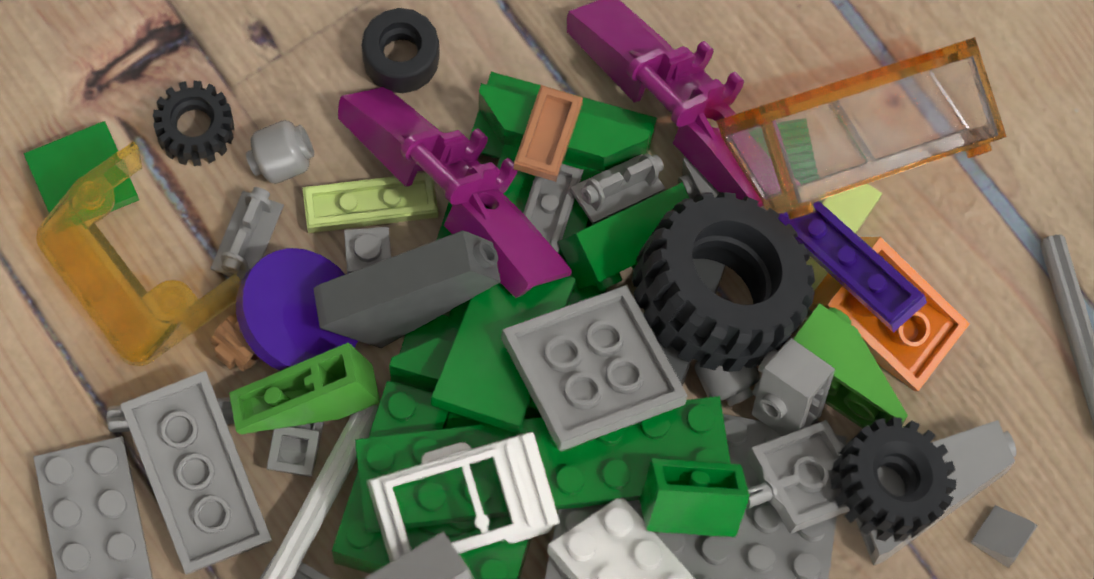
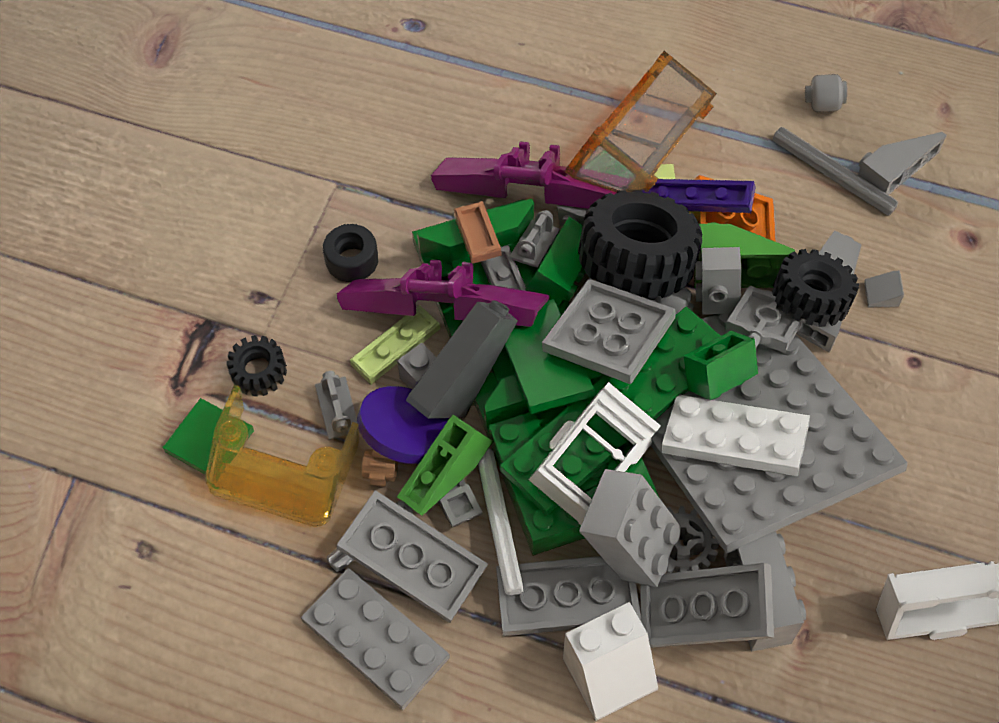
camera: 30 degrees left, 10 degrees down
light grey head [246,120,314,184] -> none

